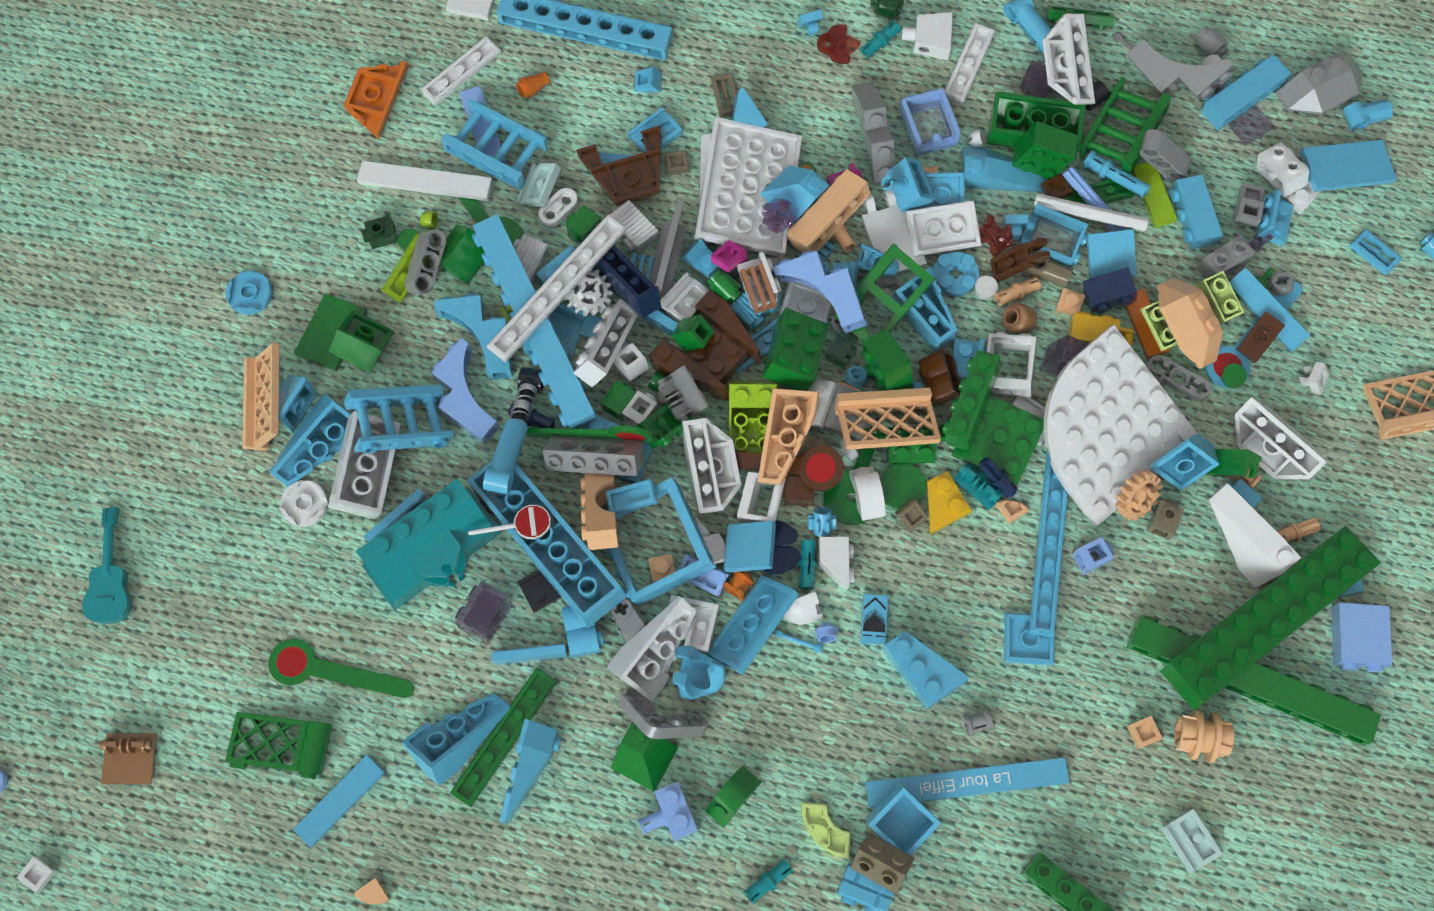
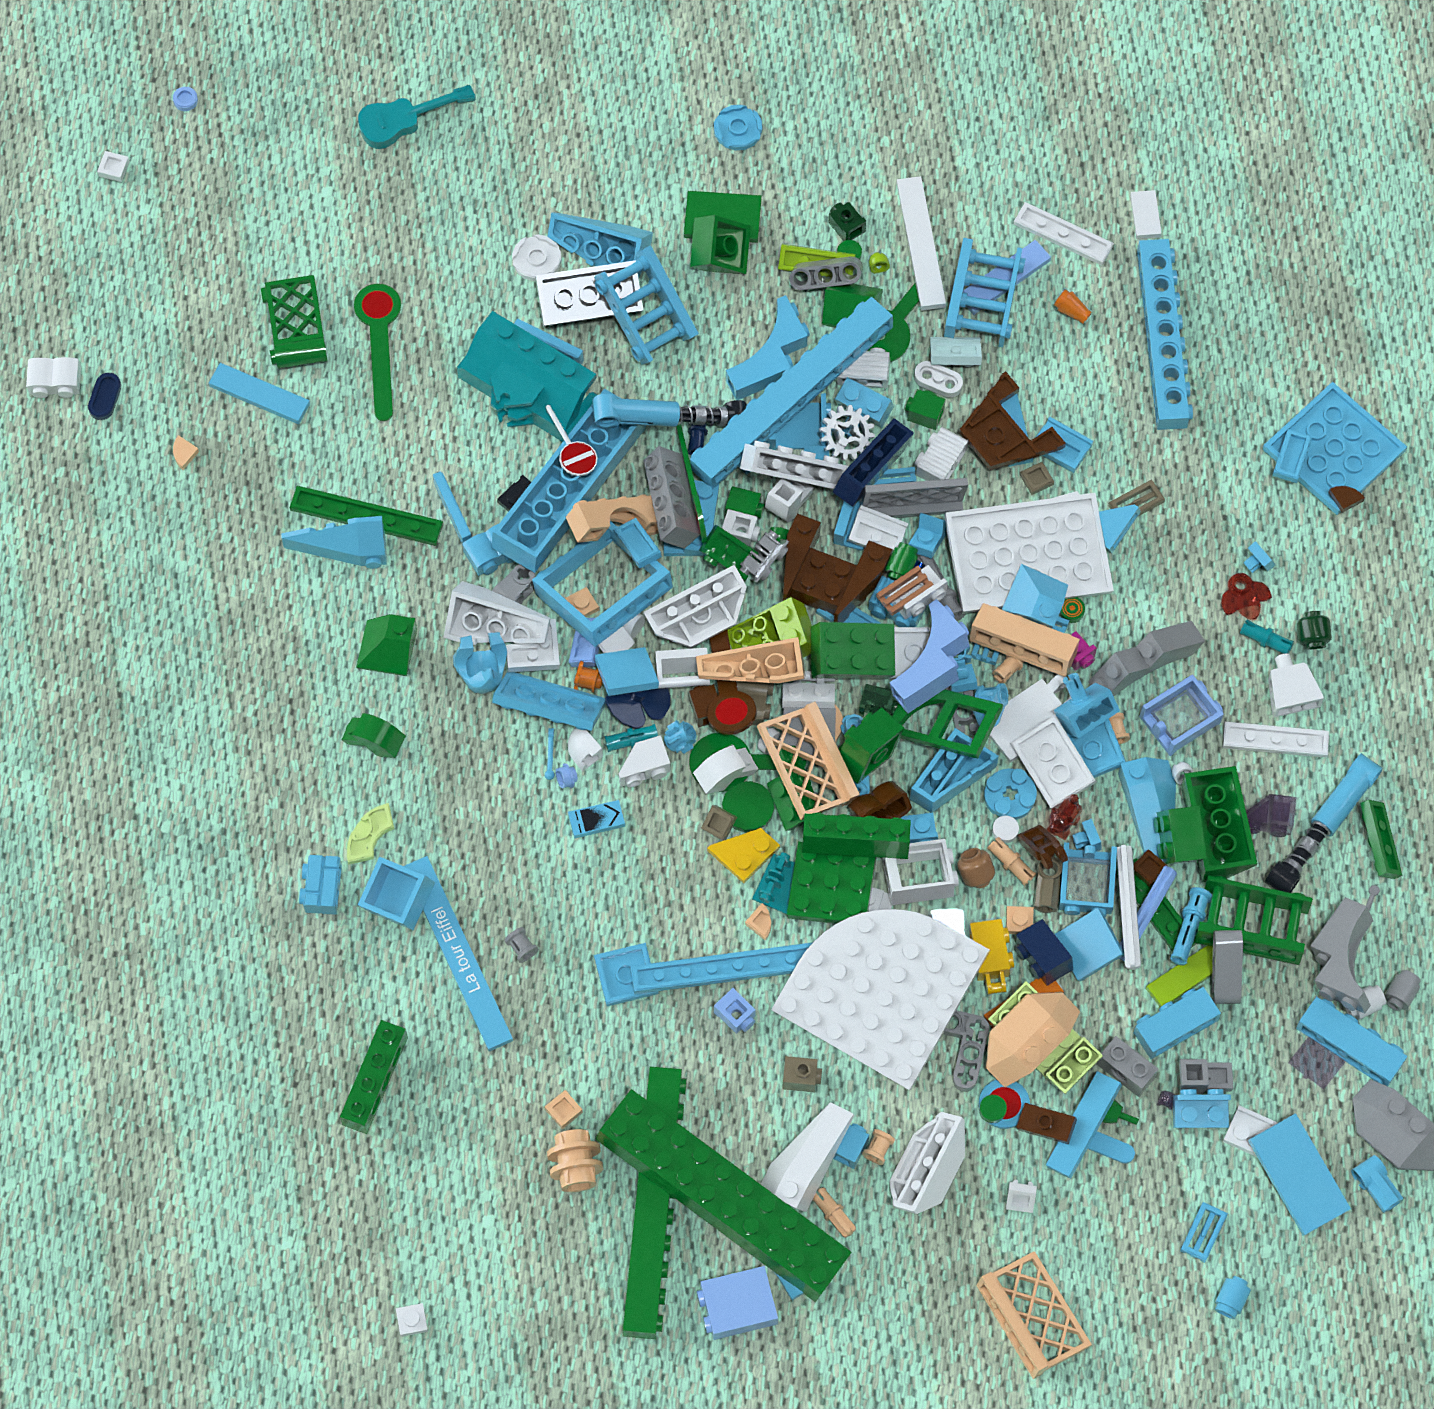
camera: 70 degrees right, 5 degrees down
medium nougat hinge [99,733,157,784] -> none
light nougat fence [242,343,279,451] -> none
medium azure slope [278,375,318,433] -> none
orange wing [343,61,409,139] -> none
medium azure wedge [402,693,510,786] -> none
light blue arch [432,338,500,445] -> none
clear purple brick [455,581,513,646] -> none
white tile [487,214,626,363] -> none
light grey beam [618,689,708,739] -> none
medium azure slope [634,66,662,93] -> none
light blue brick [638,781,698,841] -> none
green brick [671,314,714,352] -> none
dark pink bracket [711,240,747,273] -> none
teal pin [743,859,793,904] -> none
clear purple brick [762,198,797,233] -> none
dark tan brick [851,832,915,895] -> none
medium azure wedge [883,631,970,710] -> none
dark blue axle [979,457,1018,498] -> none
white wedge [1042,14,1095,105] -> none
light nougat gear [1115,470,1163,521] -> none
medium azure slope [1150,433,1220,490] -> none
light aqua plate [1160,809,1223,874] -> none
green hinge [1205,449,1262,478] -> none
white brick [1256,142,1309,197] -> none
light grey bush [1271,272,1294,295] -> none

